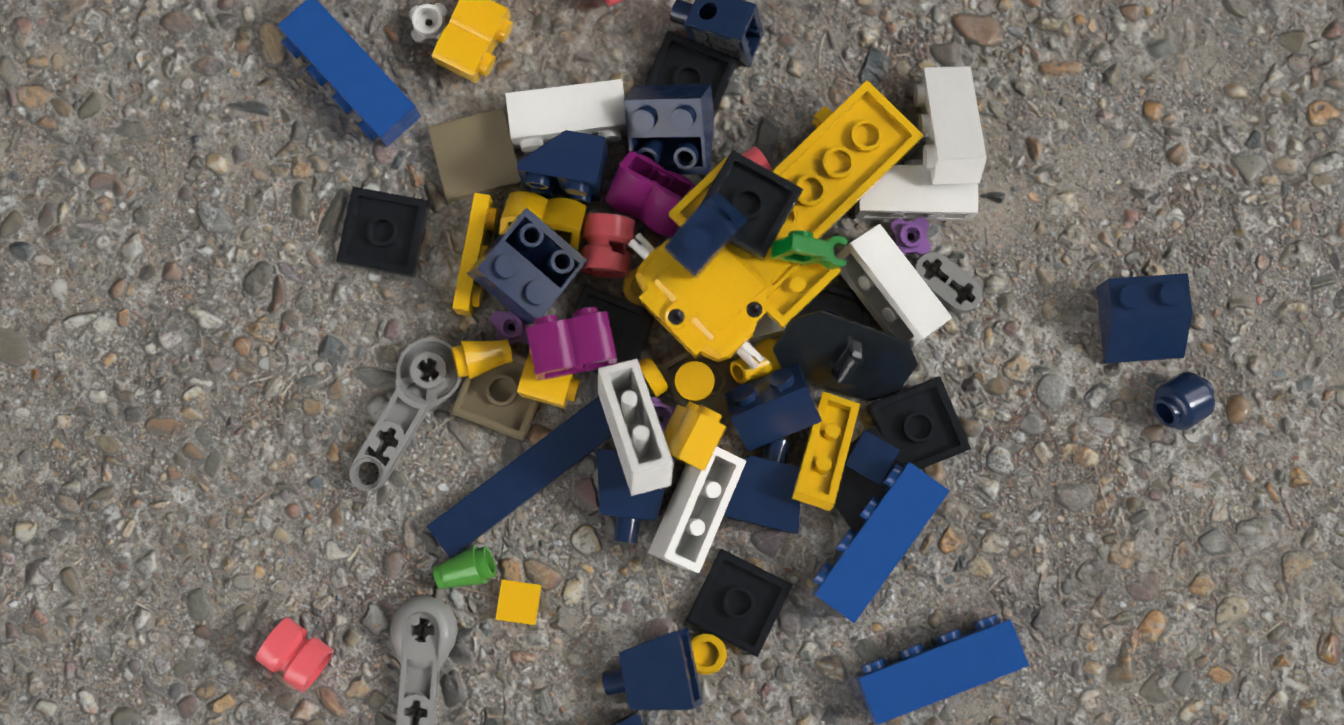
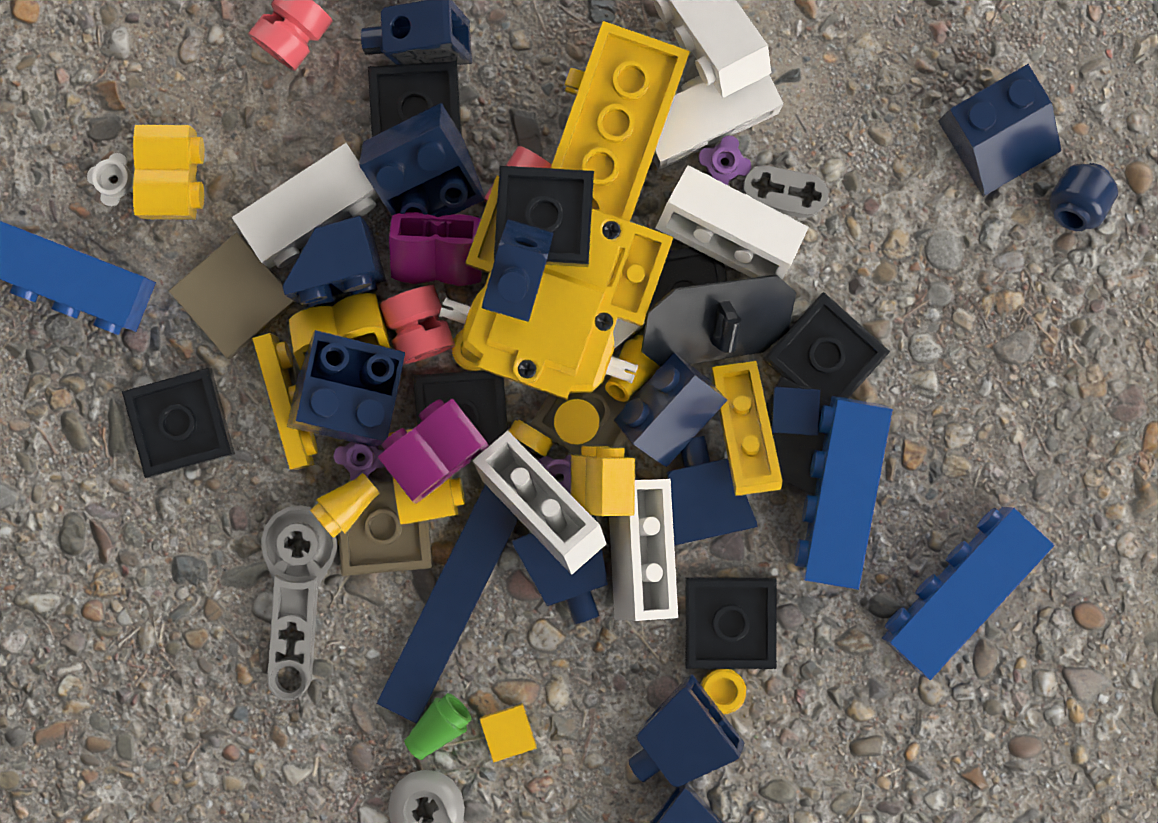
camera: 25 degrees left, 5 degrees up
green plate [771,230,848,270] -> none

